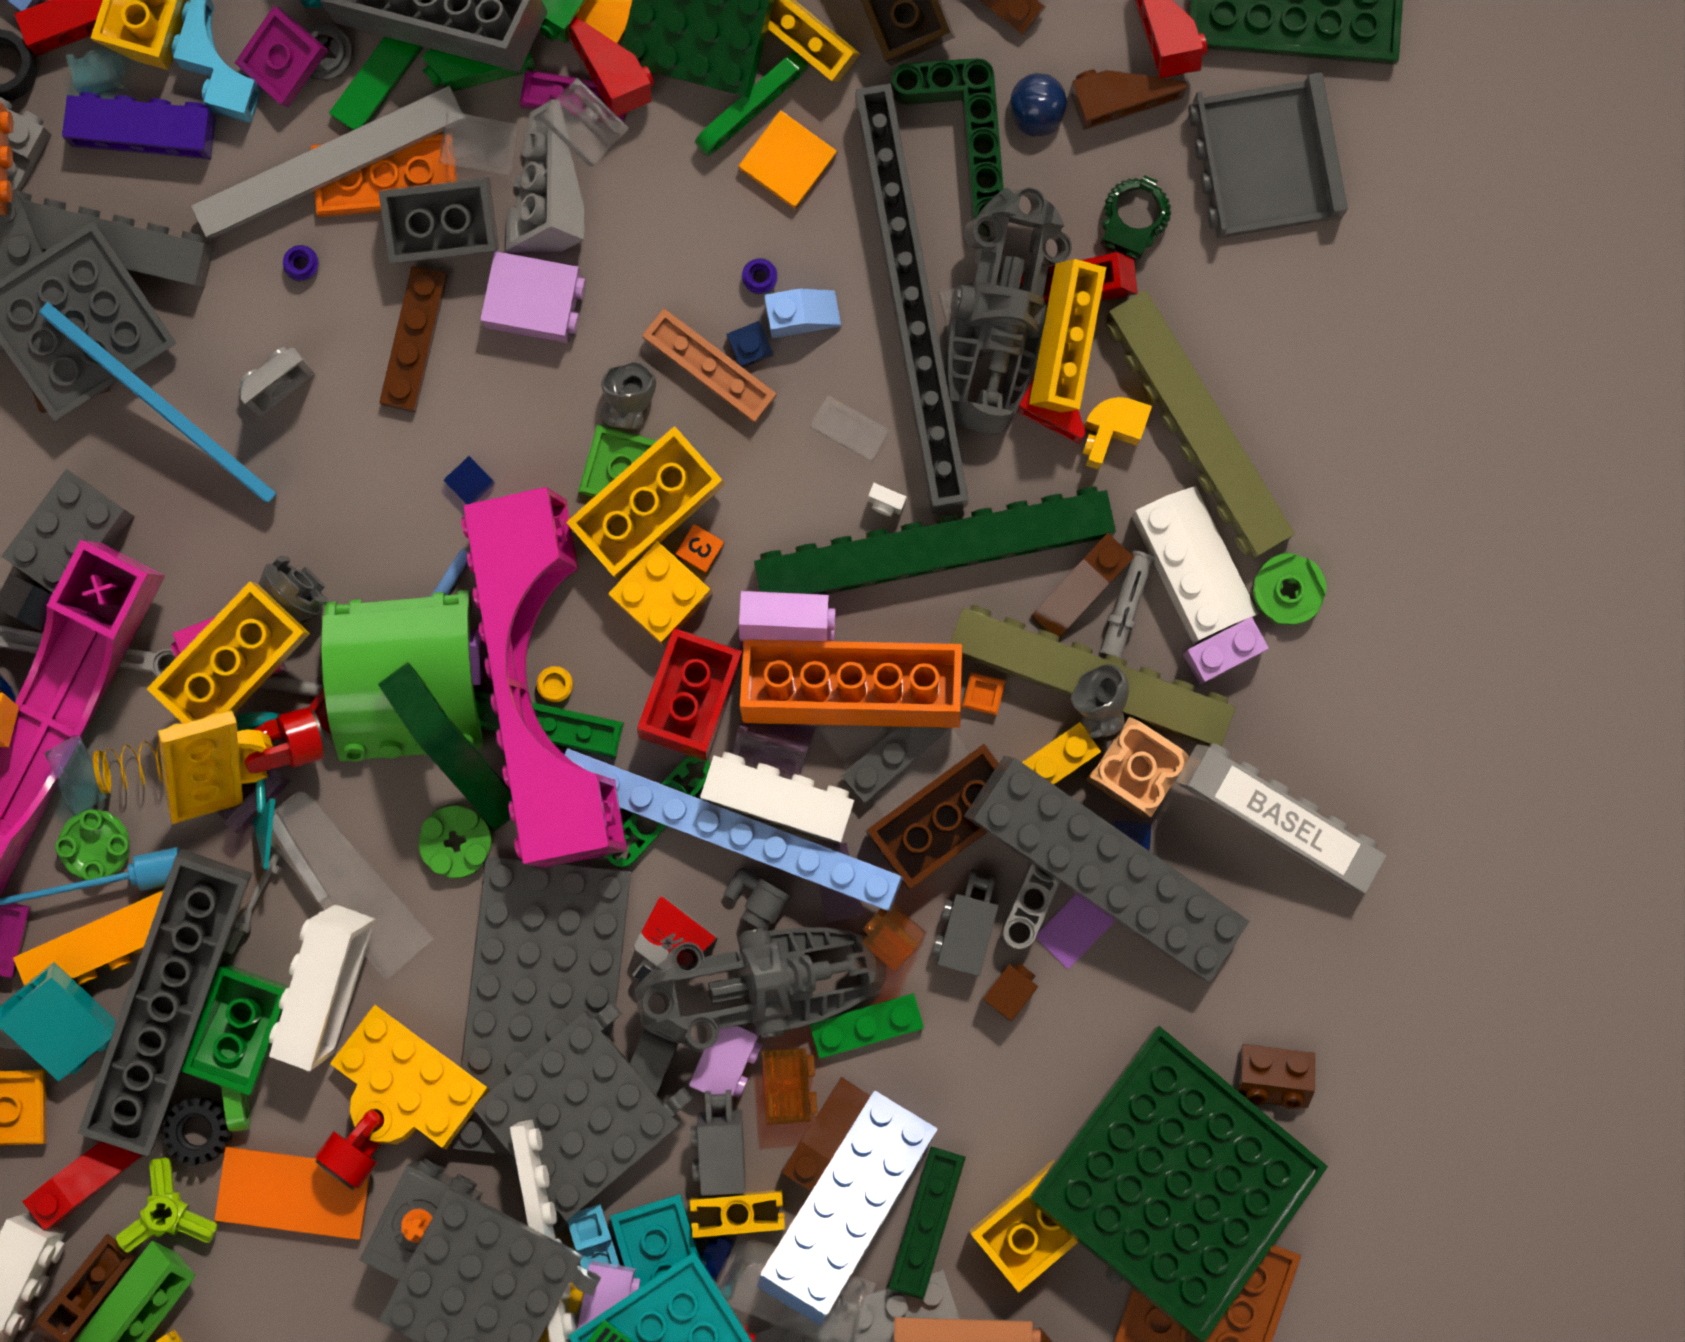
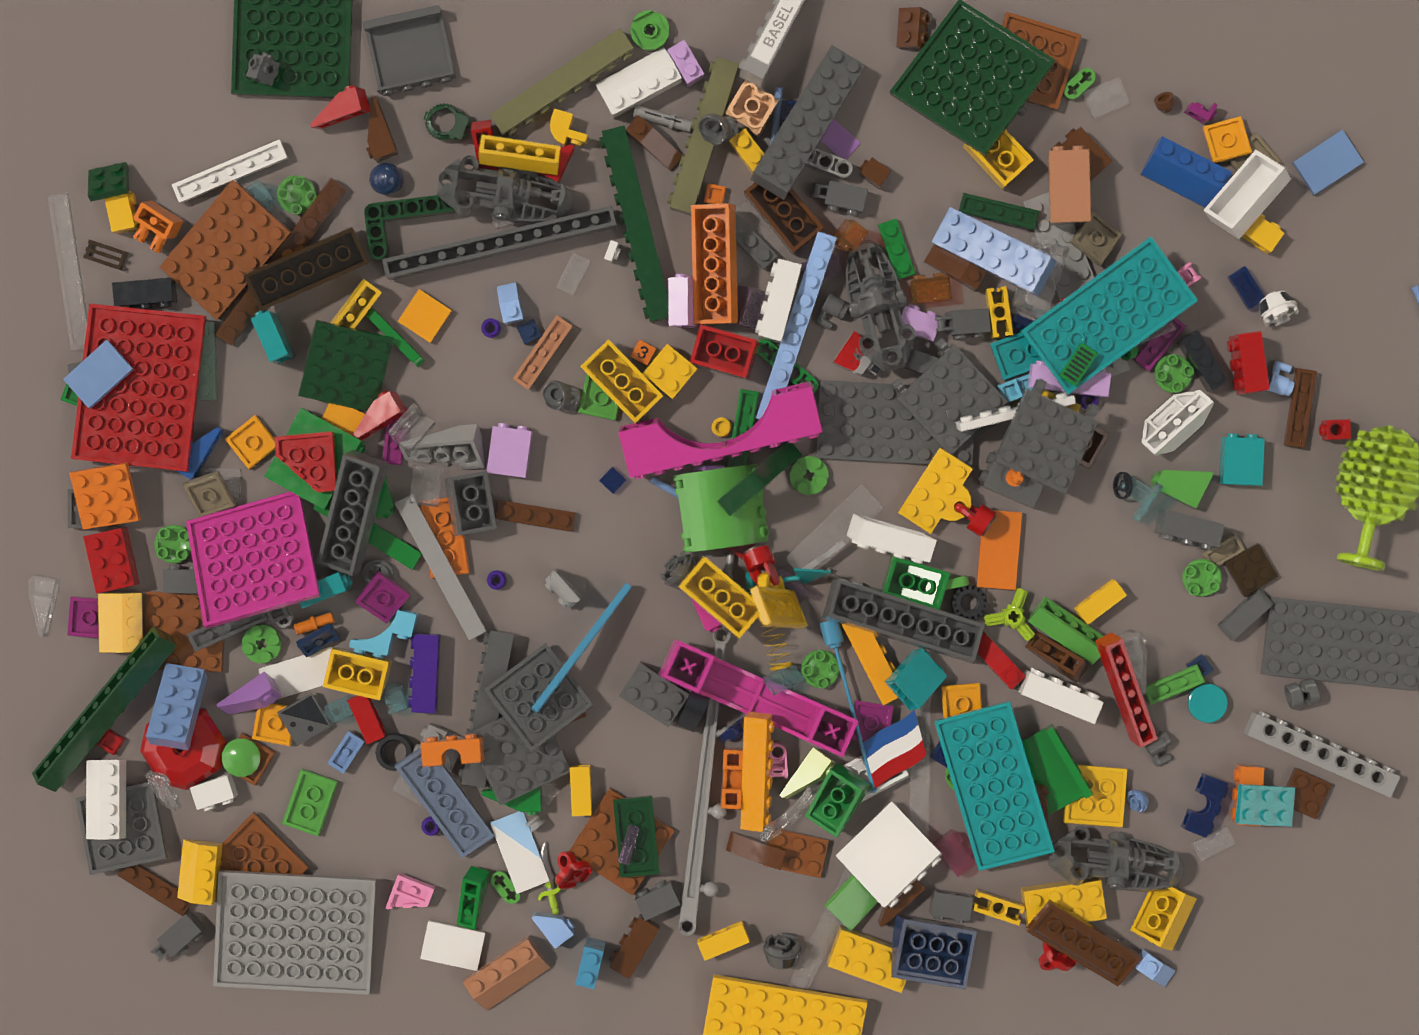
camera: 90 degrees left, 5 degrees up
none -> medium blue bar [770,87,783,144]

